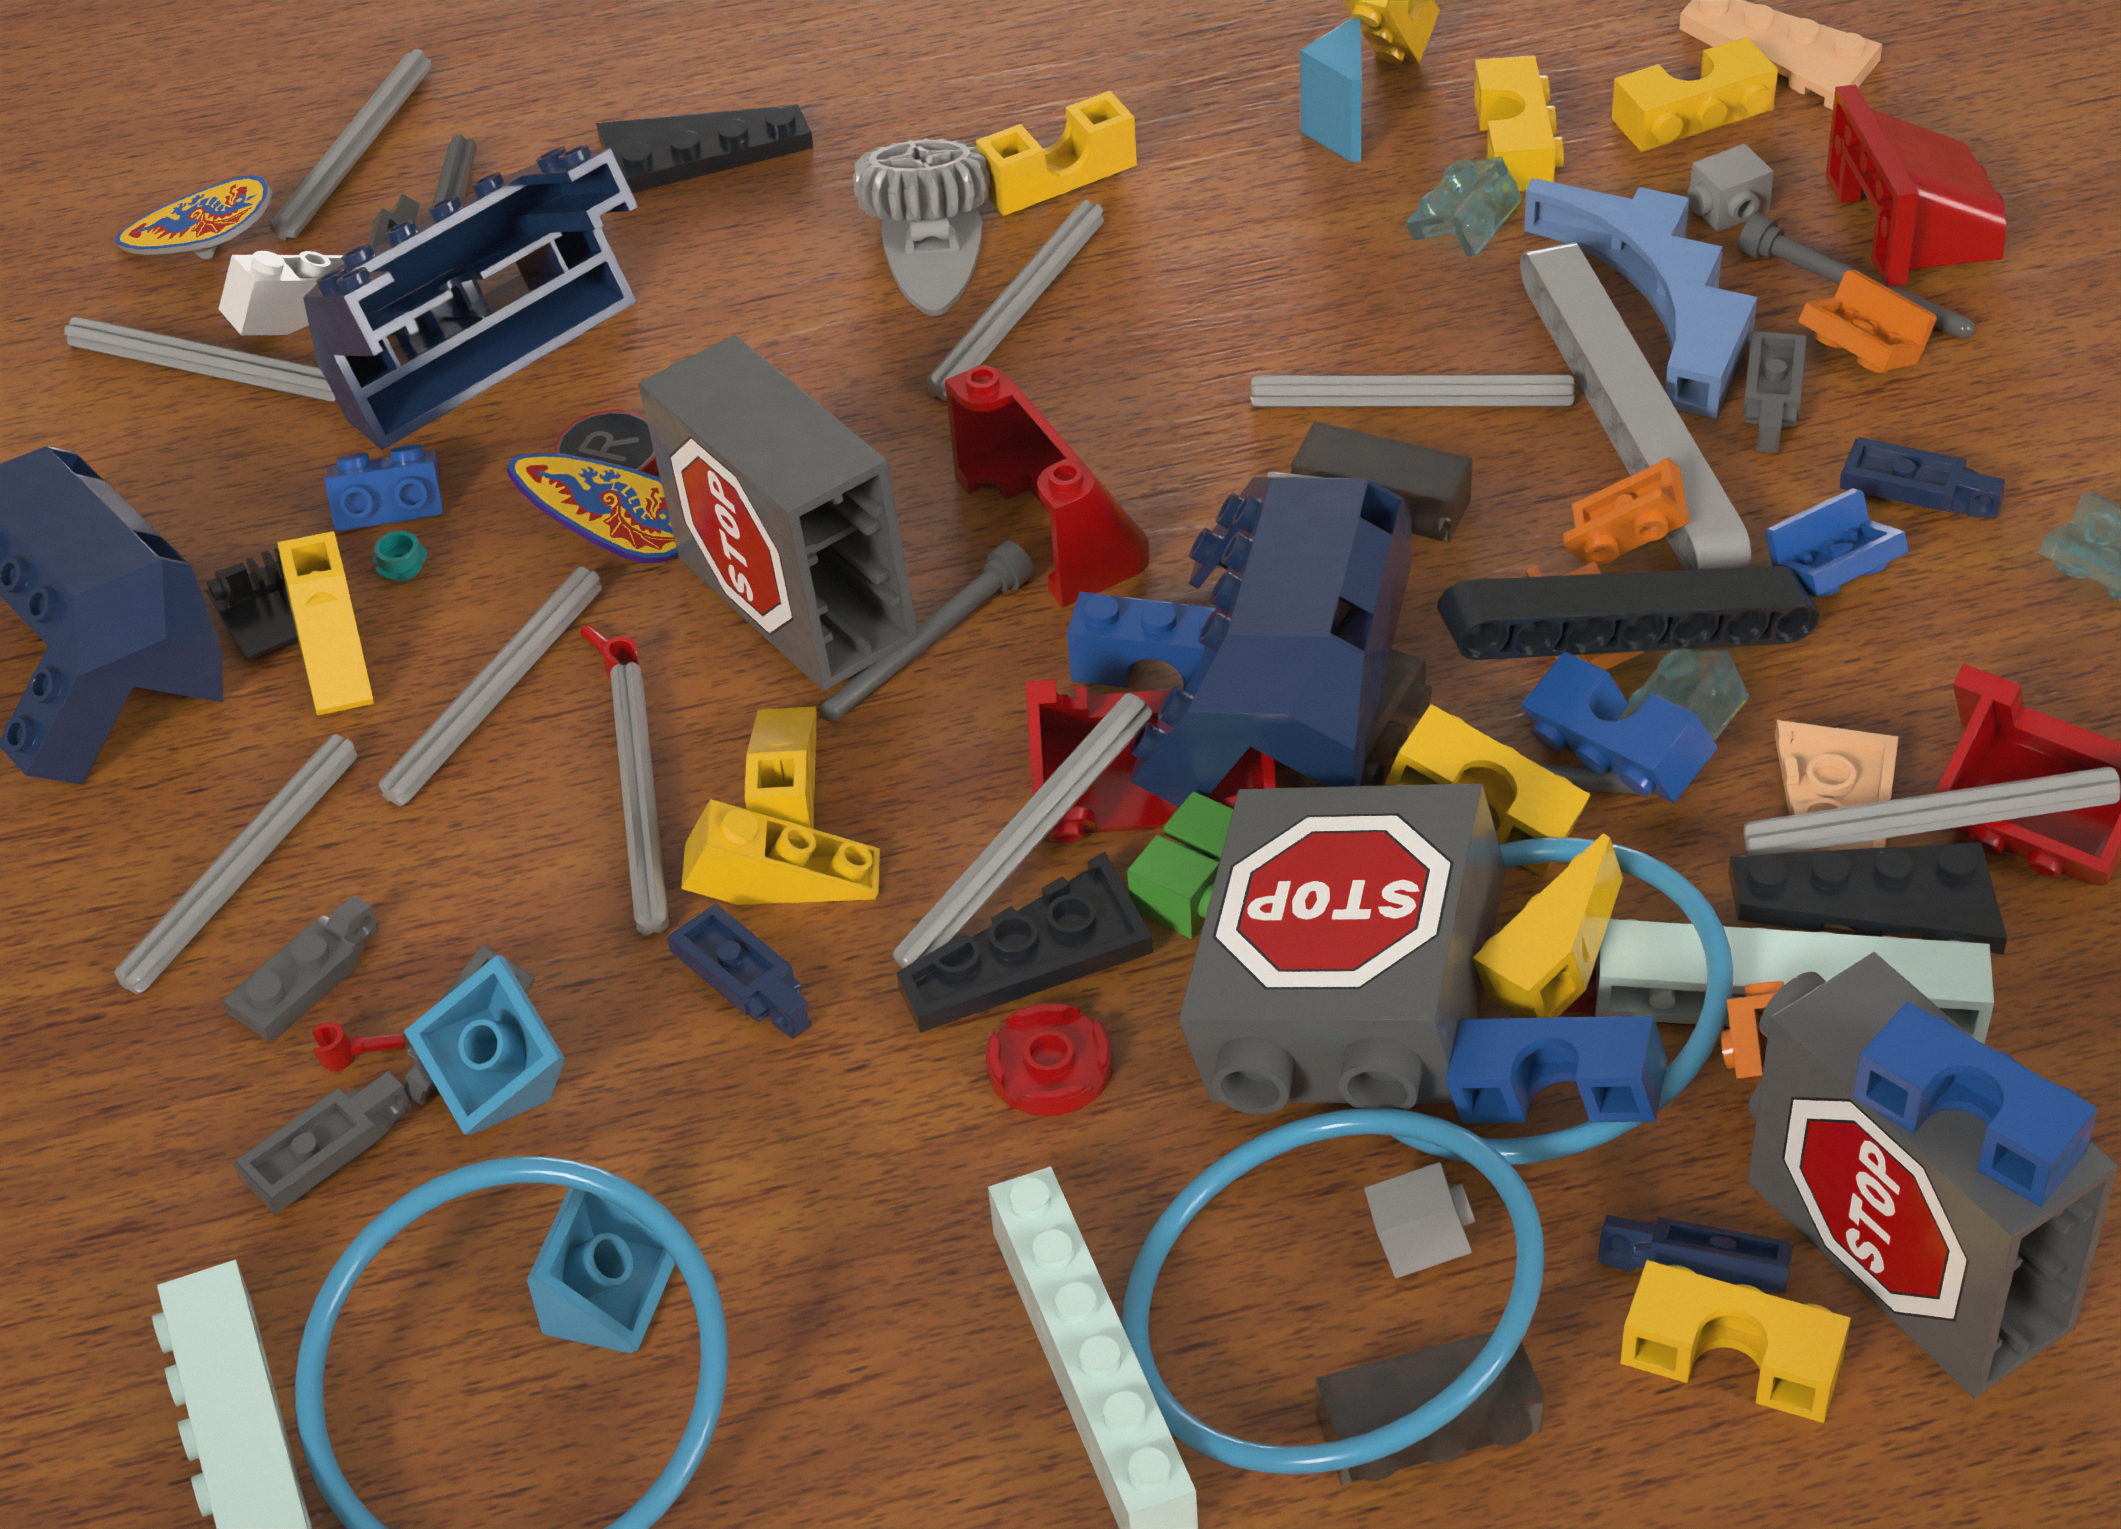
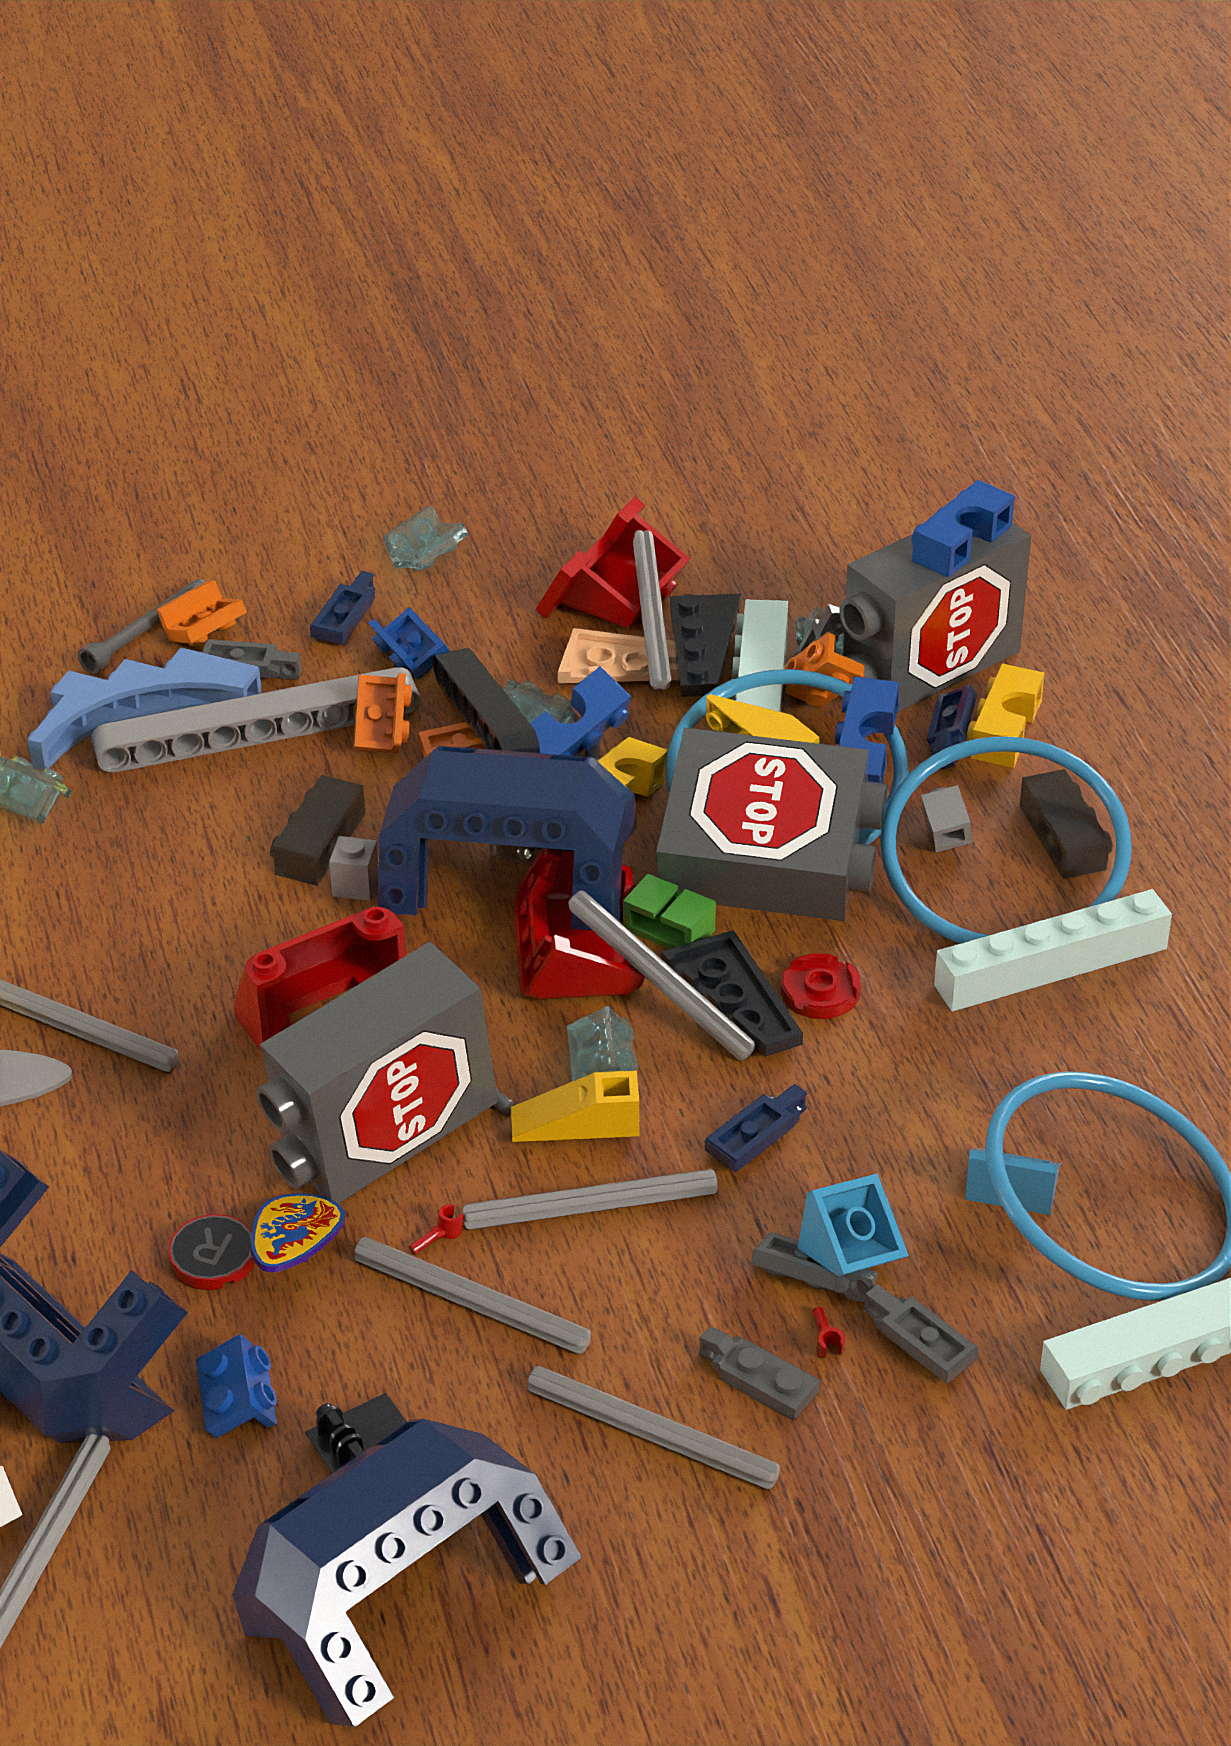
camera: 95 degrees left, 5 degrees down
yellow slope [277,531,374,716] -> none
teal plate [372,531,428,582] -> none
yellow slope [681,799,880,905] -> none
blue arch [1067,592,1216,688] -> none
light grey axle [1251,374,1575,408] -> none
light grey brick [1687,144,1774,232] -> none
red windscreen [1826,84,2006,287] -> none
none -> clear light blue bracket [567,1005,638,1081]

